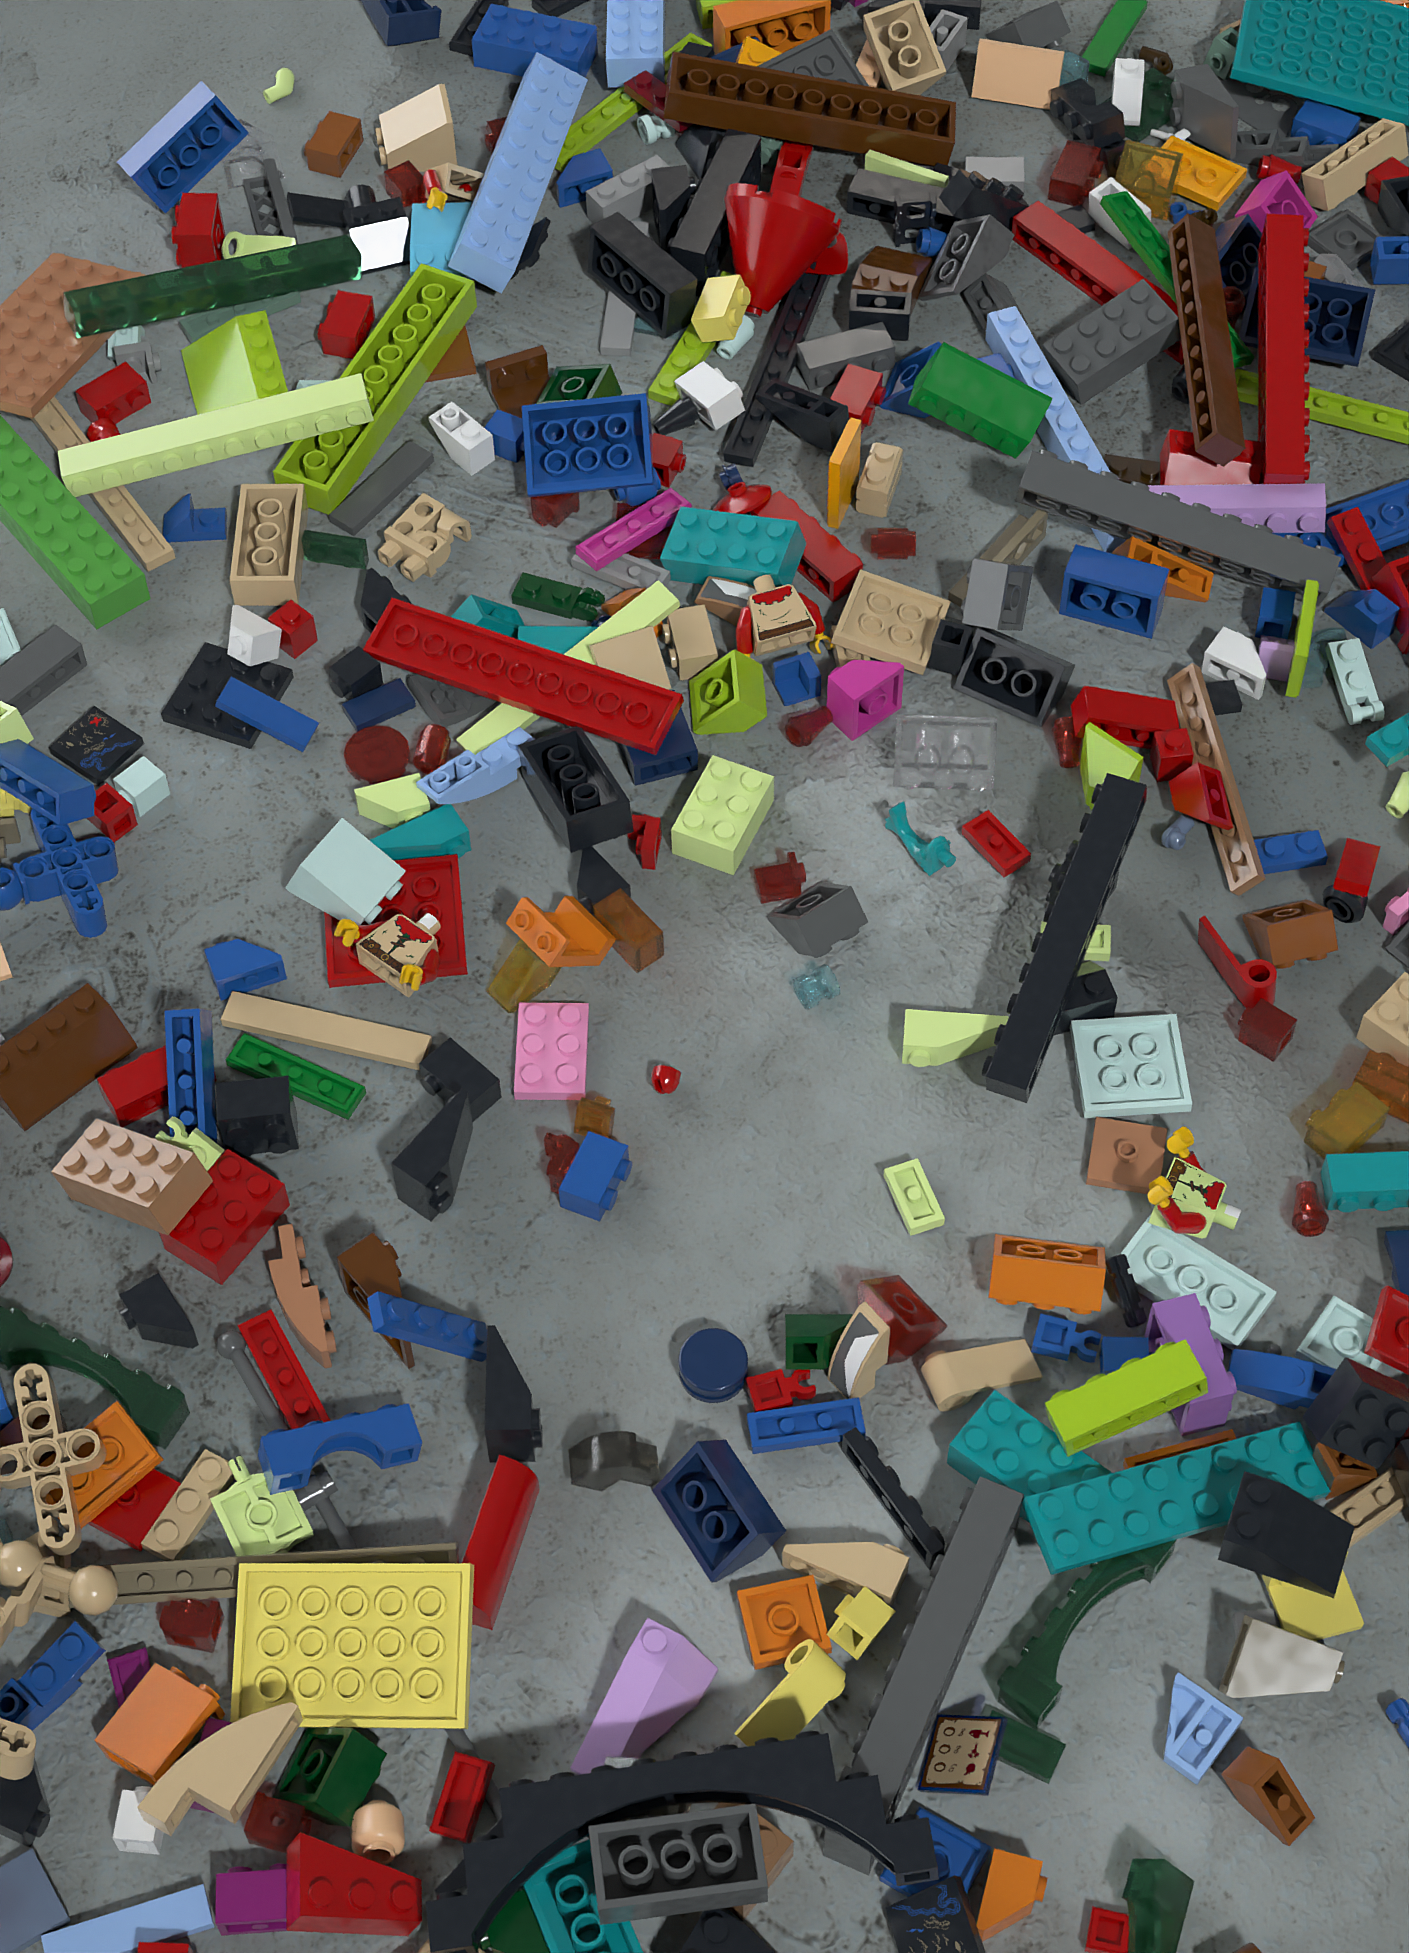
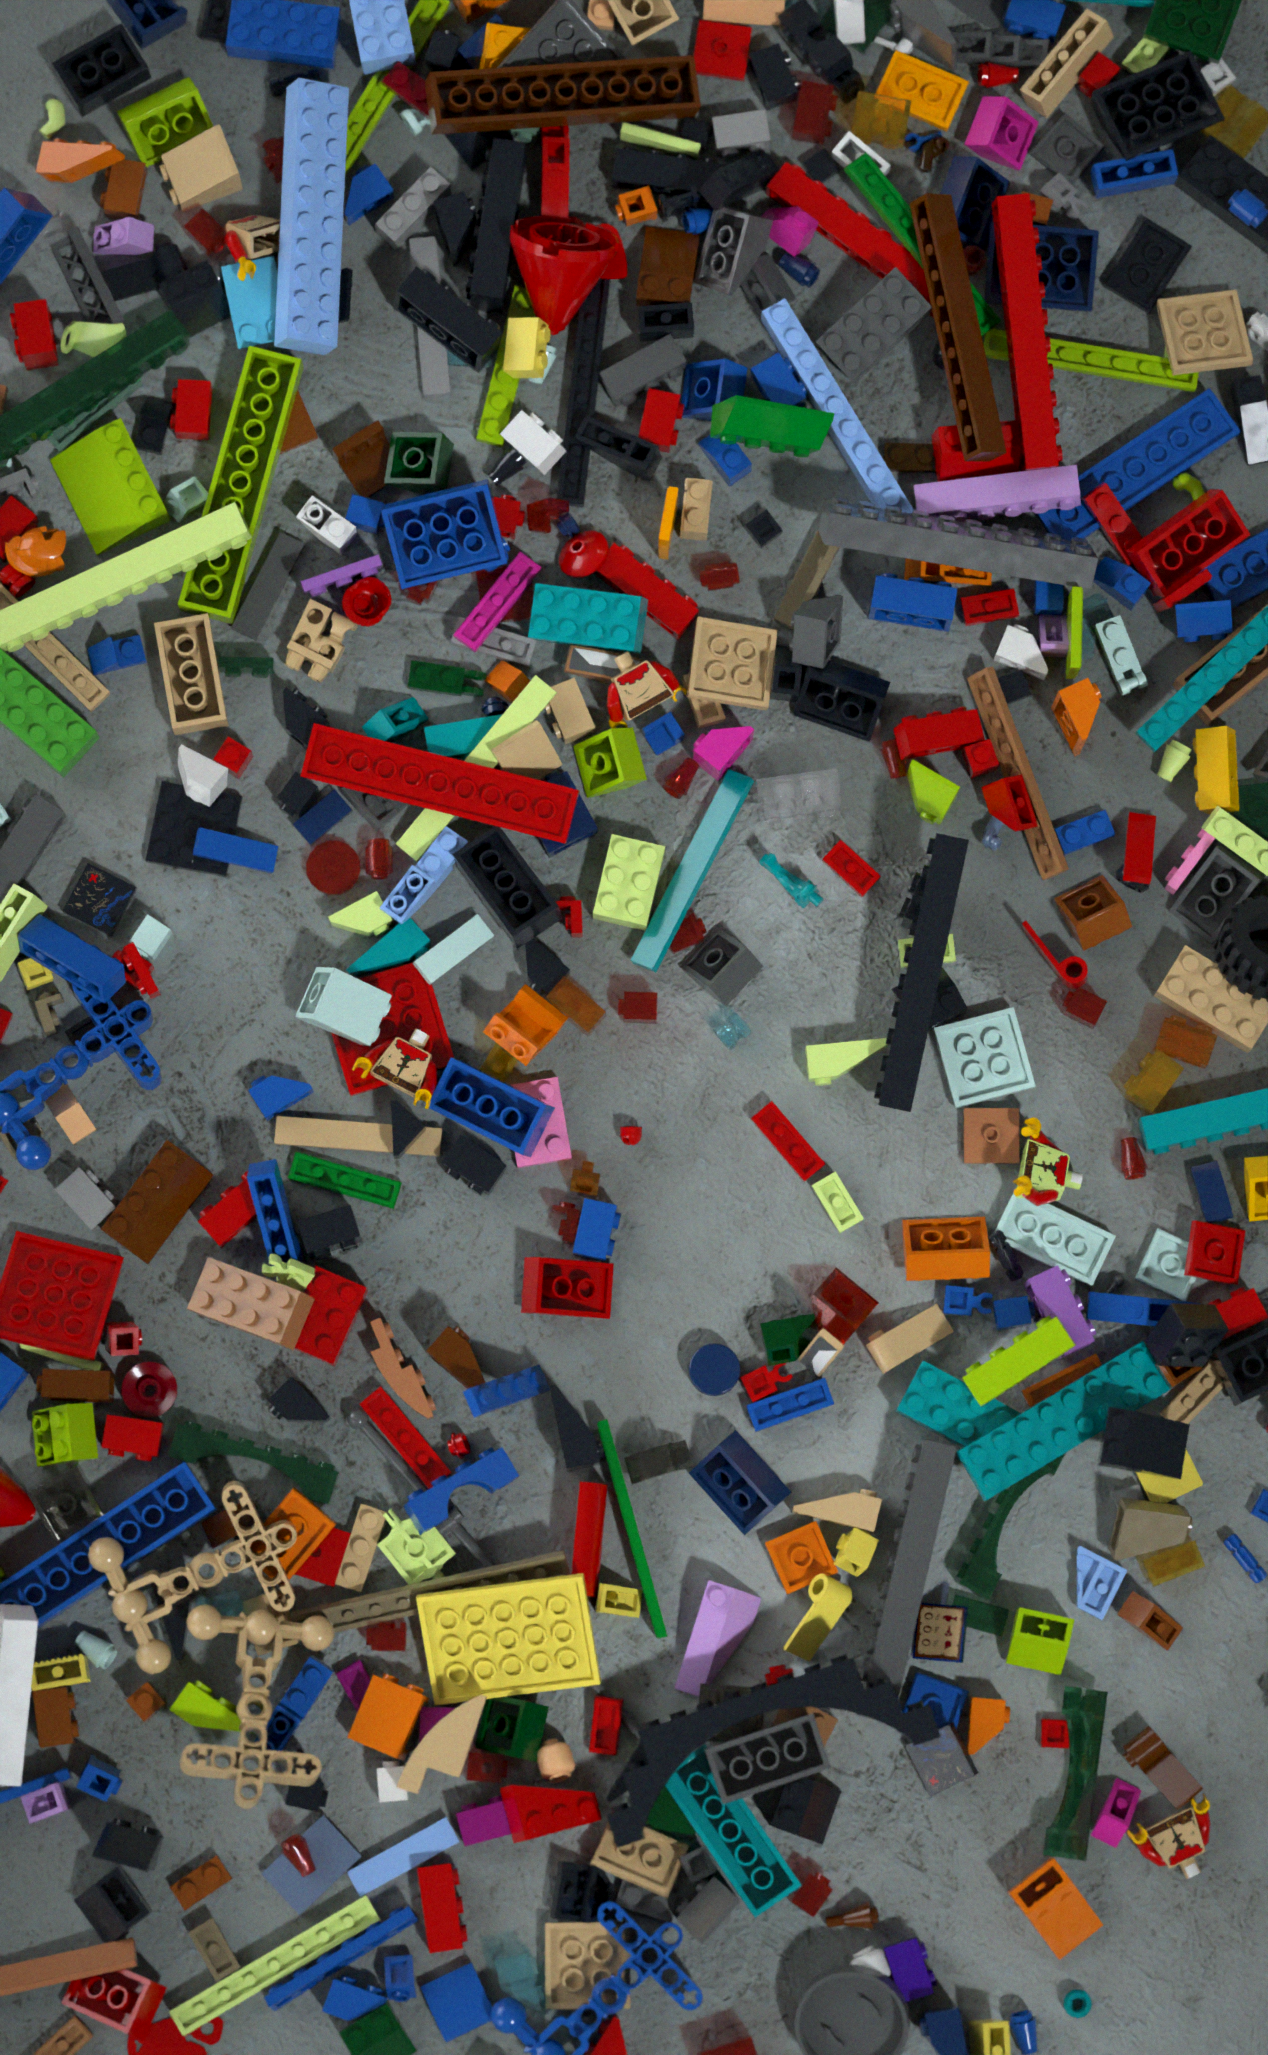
camera: 15 degrees left, 25 degrees up
black slope [391,1088,473,1222] -> none
black plate [842,1427,945,1570] -> none
none -> orange helmet [5,526,66,577]
none -> orange slope [36,139,125,183]
none -> black brick [52,23,151,117]
none -> lavender slope [93,217,154,256]
none -> lime slope [117,77,214,168]
none -> red plate [122,942,161,999]
none -> black slope [135,397,174,455]
none -> medium lavender plate [301,554,382,597]
none -> red helmet [342,577,392,627]
none -> black slope [391,1100,426,1159]
none -> light aqua tile [413,914,494,985]
none -> blue brick [429,1057,555,1157]
none -> red plate [447,1432,471,1459]
none -> red slope [521,1257,614,1319]
none -> clear red bracket [527,498,569,534]
none -> light yellow slope [596,1583,643,1618]
none -> green tile [597,1419,668,1639]
none -> orange brick [615,186,657,227]
none -> clear red brick [618,991,657,1024]
none -> teal tile [630,769,754,972]
none -> red plate [694,20,752,81]
none -> blue slope [698,435,752,487]
none -> black plate [745,509,783,548]
none -> black brick [748,43,801,111]
none -> red plate [750,1101,825,1182]
none -> dark pink slope [760,207,819,257]
none -> dark blue cone [779,253,820,288]
none -> red plate [960,589,1019,626]
none -> lime slope [1006,1607,1074,1675]
none -> orange slope [1051,678,1102,757]
none -> clear yellow plate [1142,1540,1205,1587]

